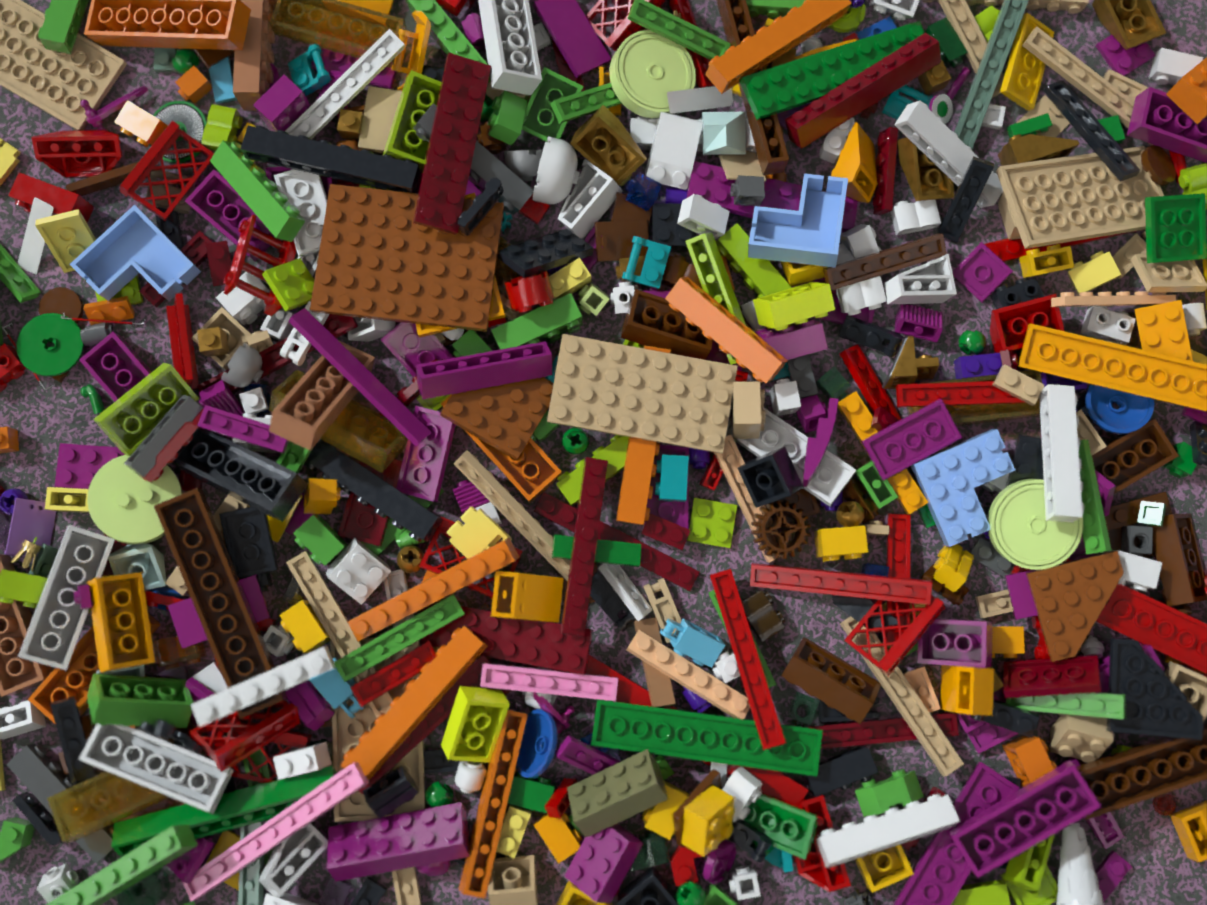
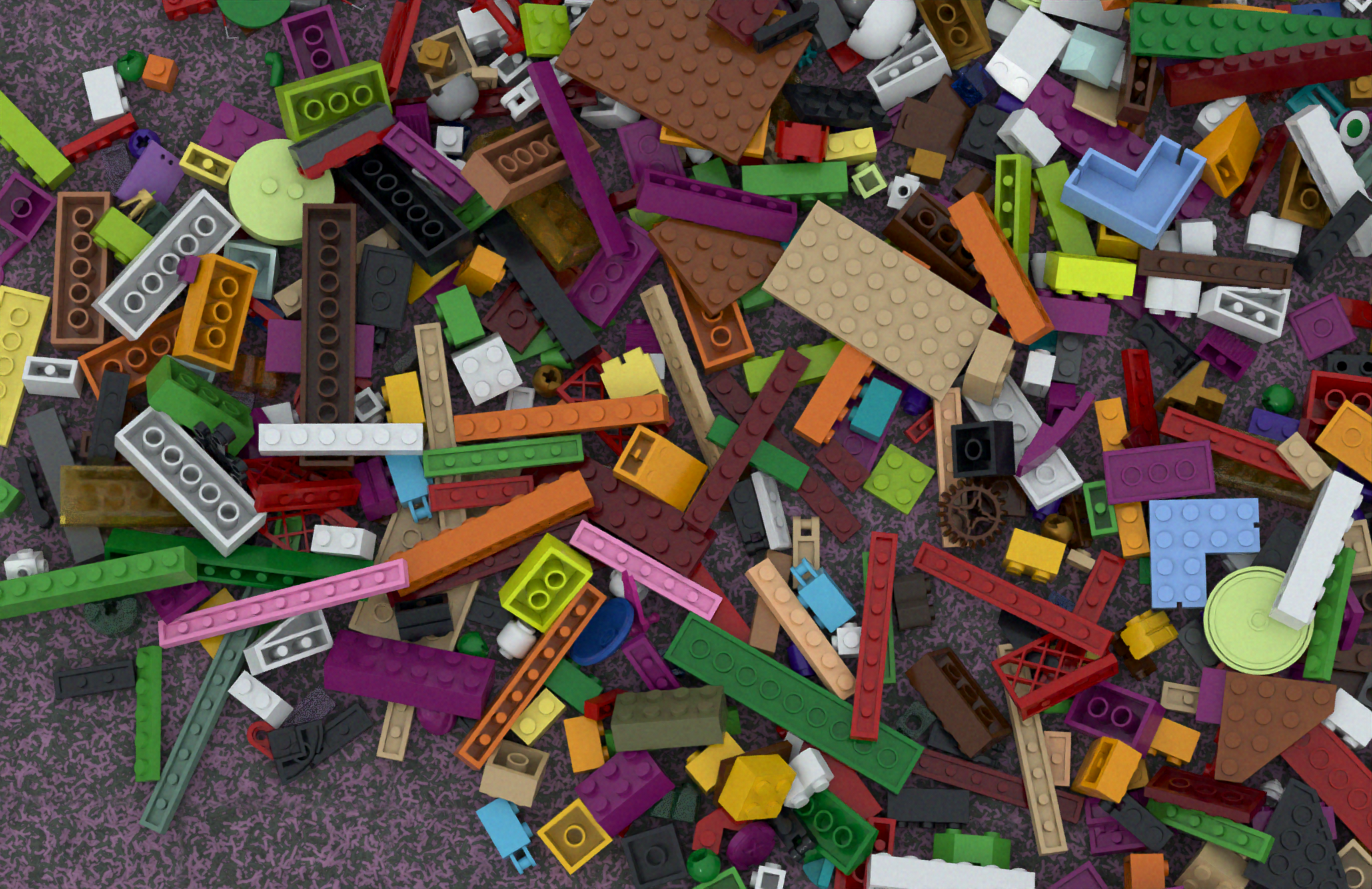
camera: 25 degrees right, 5 degrees down
green piece [562,427,589,455] -> none
teal plate [622,236,671,289] -> none
dark grey brick [730,175,765,206] -> none
clear green brick [816,366,851,401] -> none

